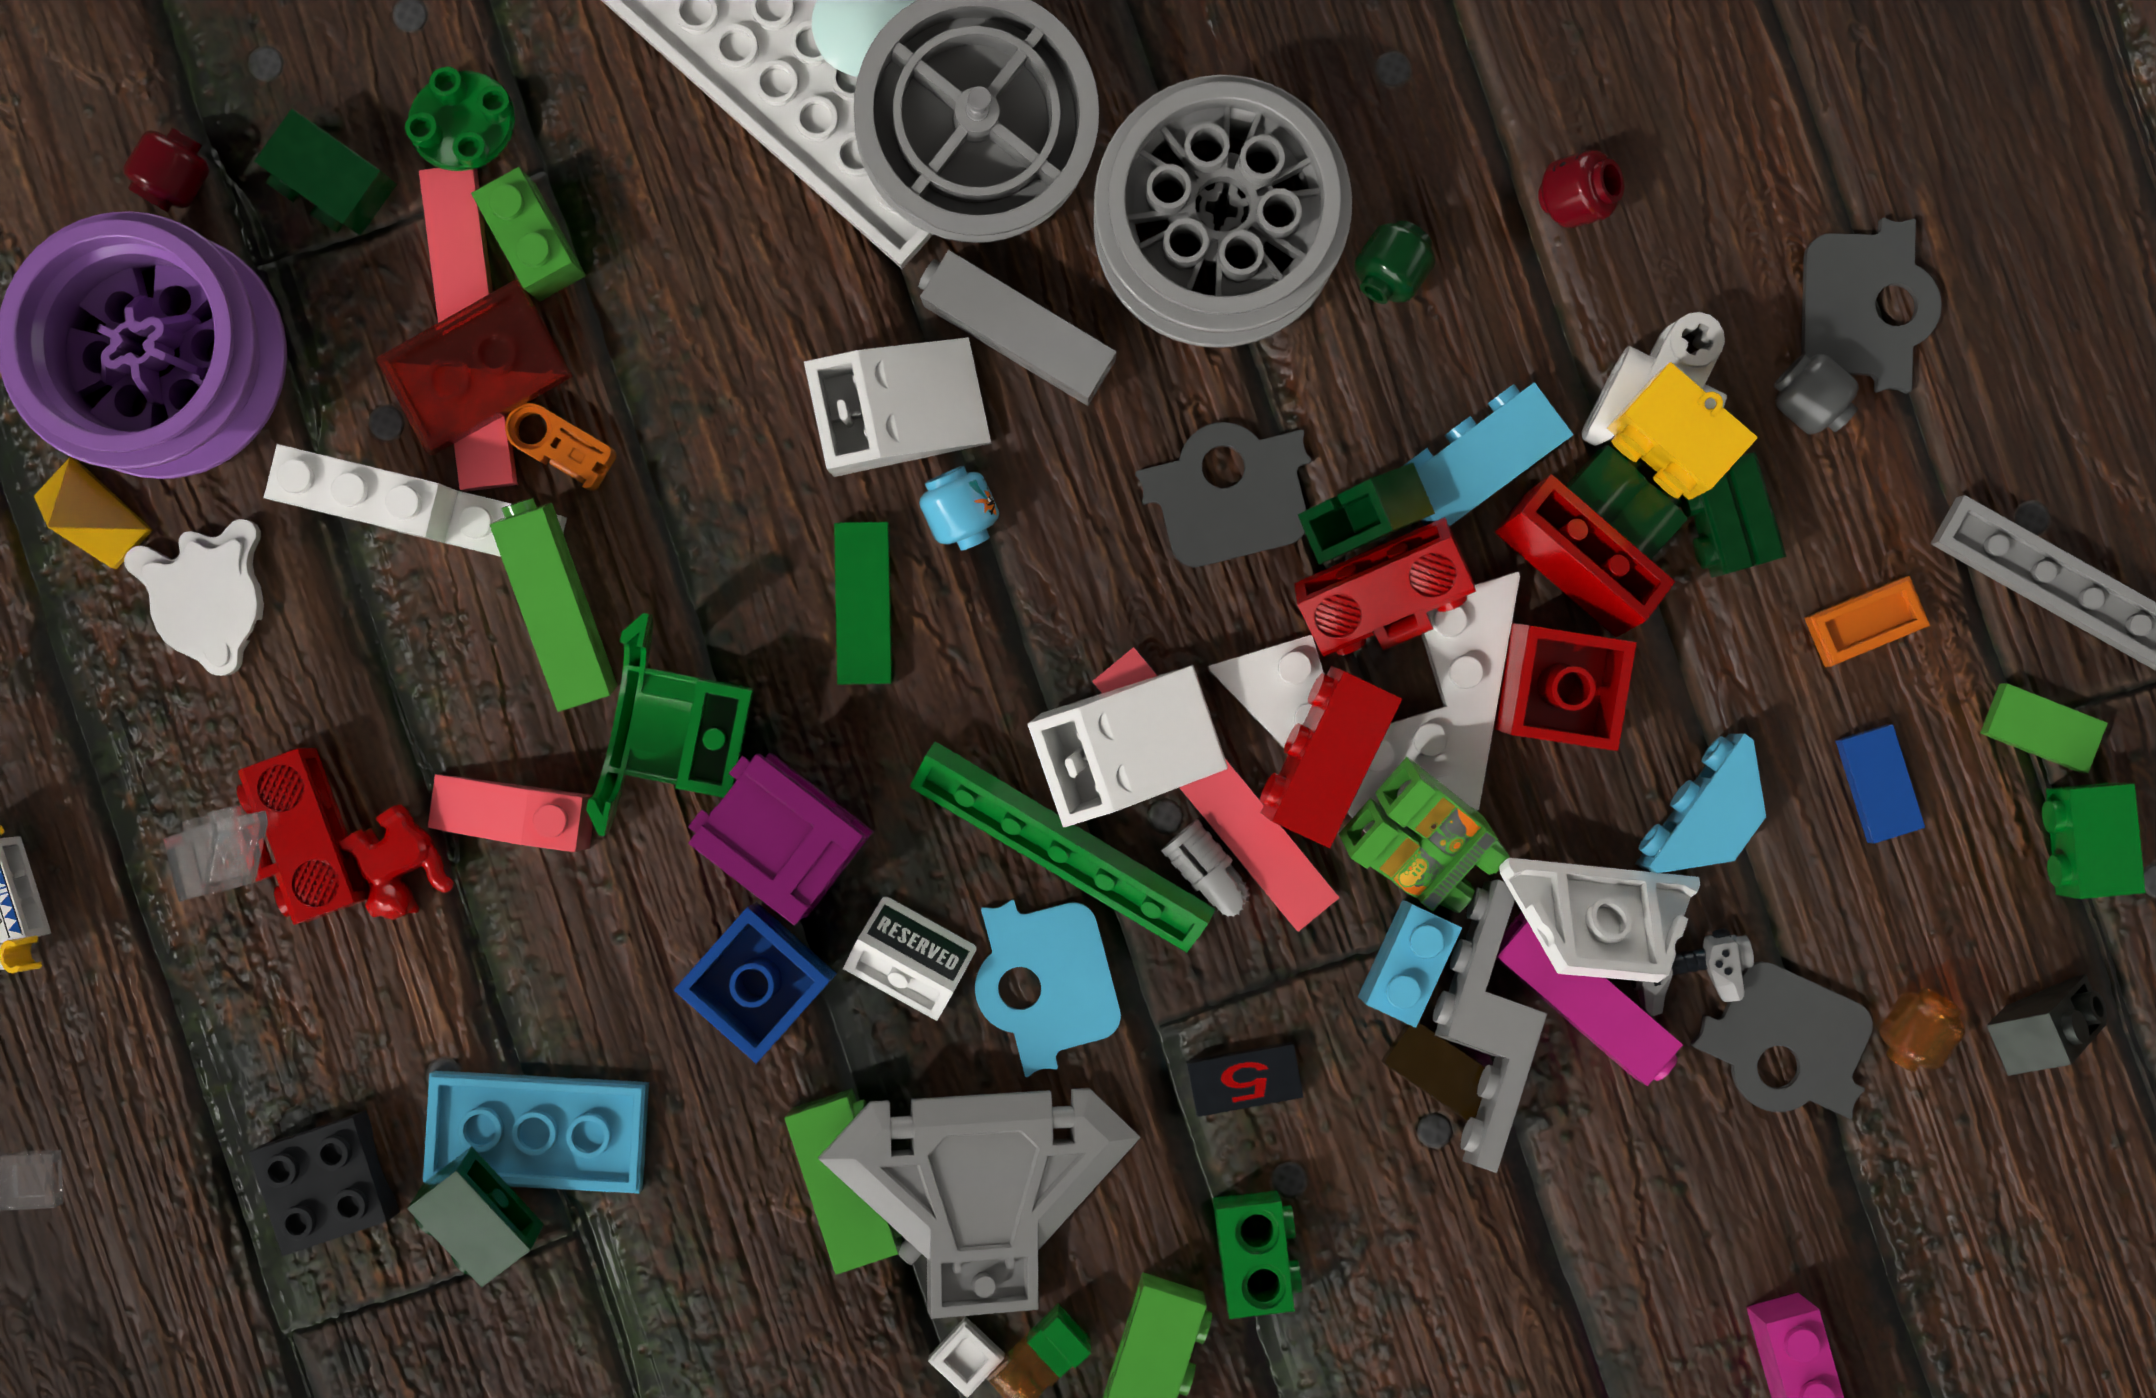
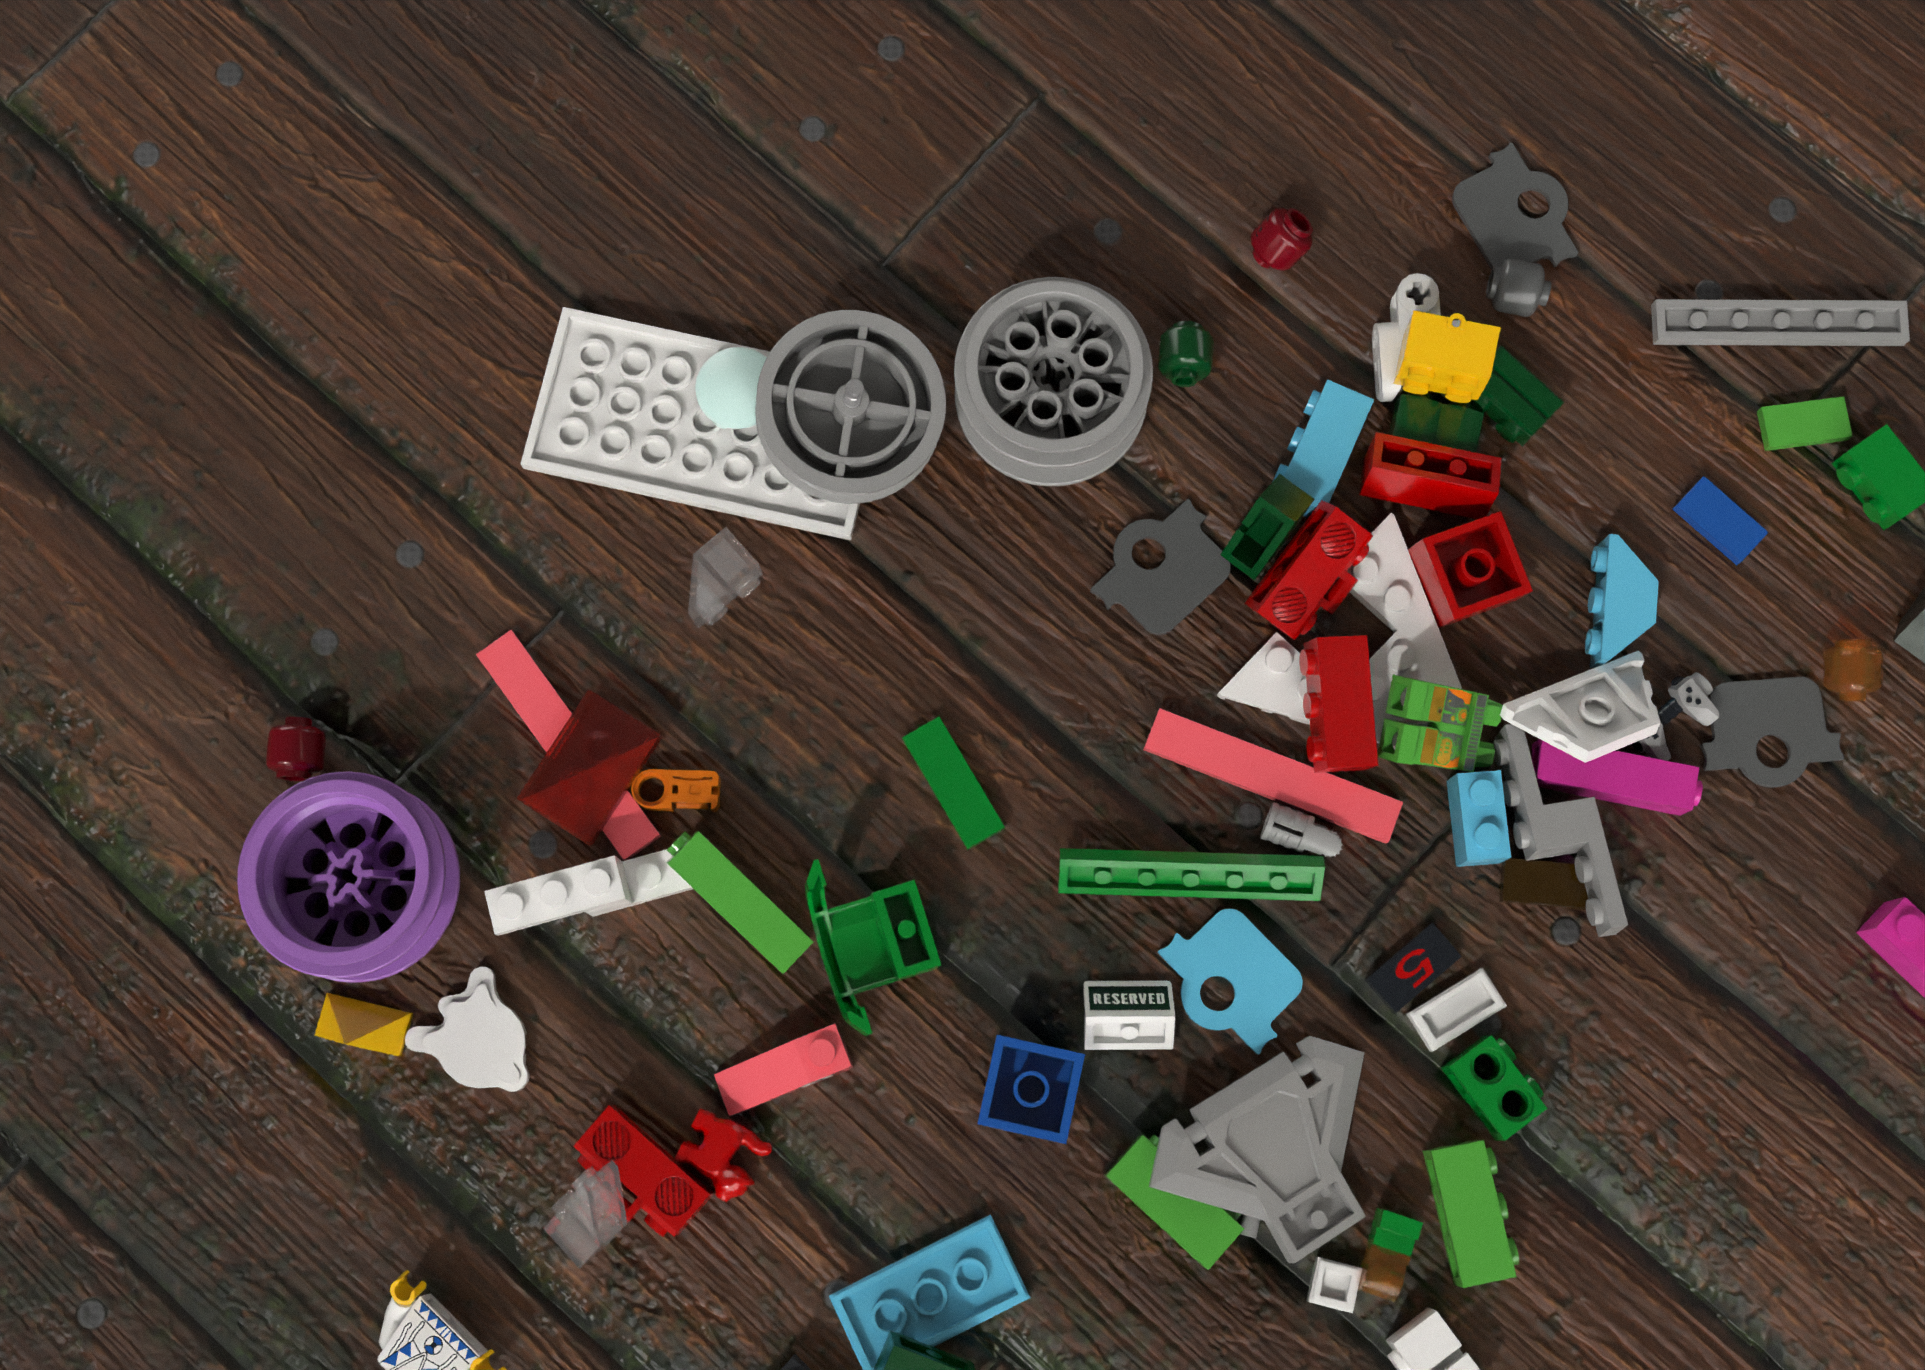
camera: 30 degrees left, 10 degrees down
dark green brick [254,108,397,236] -> none
green dish [405,66,515,171] -> none
bright green brick [471,167,586,302] -> none
magenta container [688,753,874,926] -> none
white slope [804,337,991,477] -> none
light grey brick [918,250,1117,406] -> none
medium azure head [919,466,999,551] -> none
white slope [1028,665,1228,828] -> none
orange tile [1804,576,1930,667] -> none
none -> clear slope [688,527,763,629]
none -> white tile [1406,968,1507,1052]

